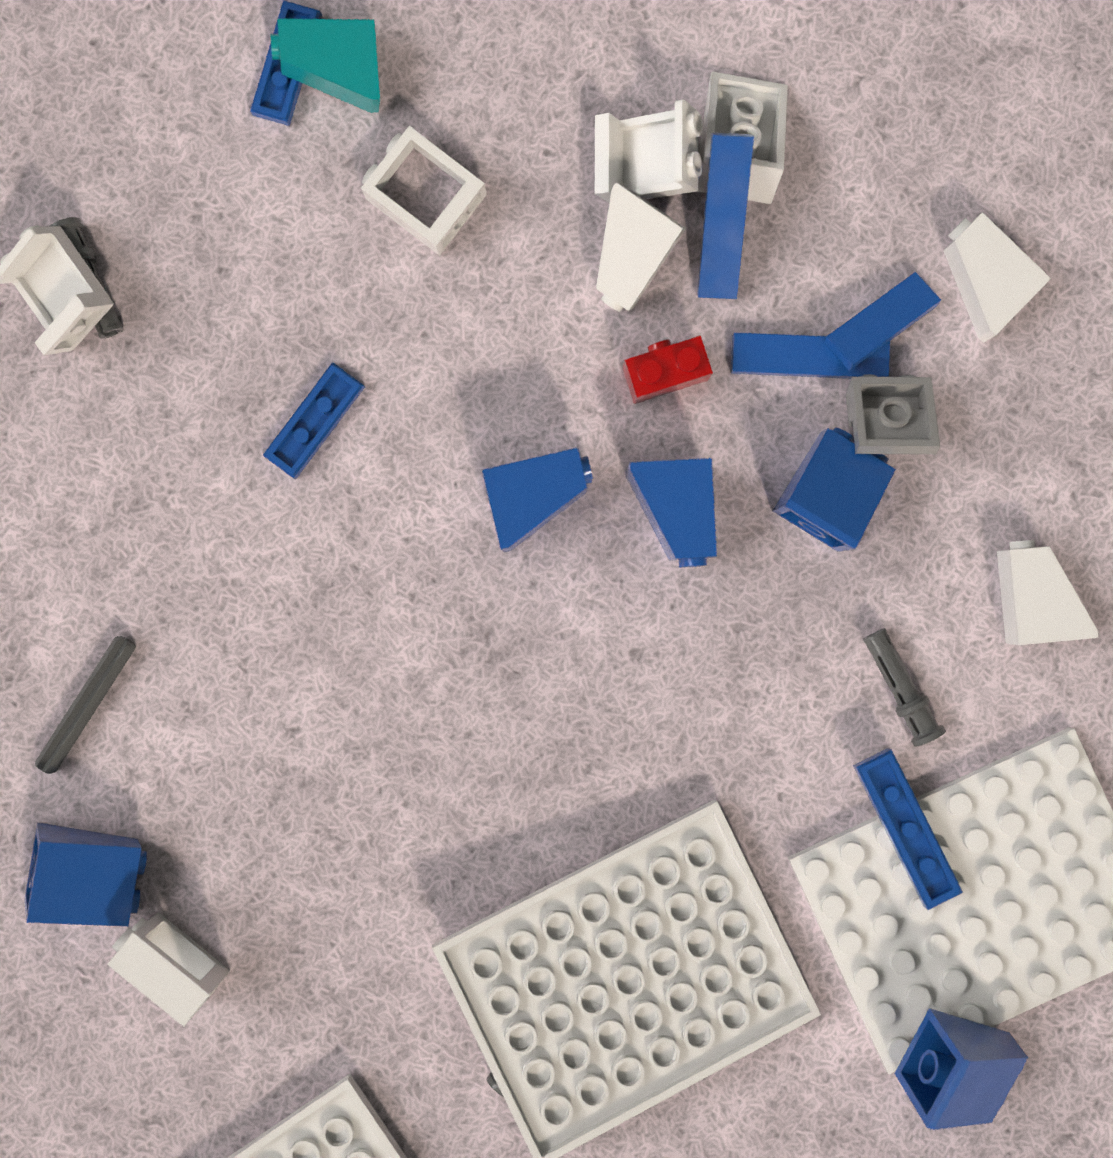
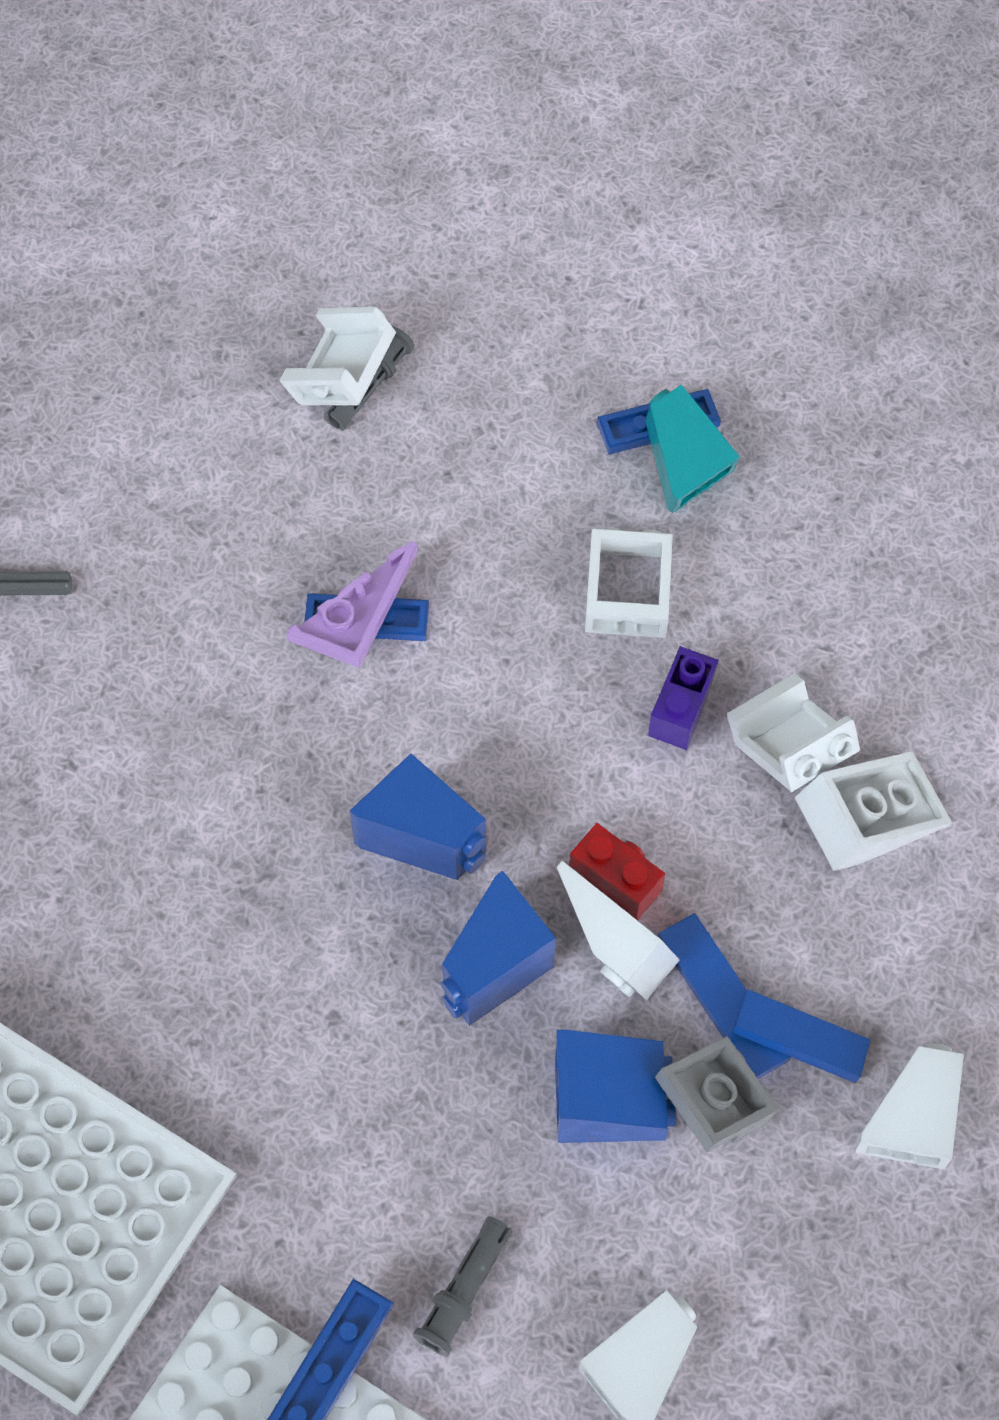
camera: 55 degrees right, 25 degrees down
white slope [596,182,686,312] -> none
blue tile [697,133,754,299] -> none
none -> lavender wing [286,541,418,668]
none -> white slope [557,861,679,1001]
none -> dark purple slope [648,646,719,750]

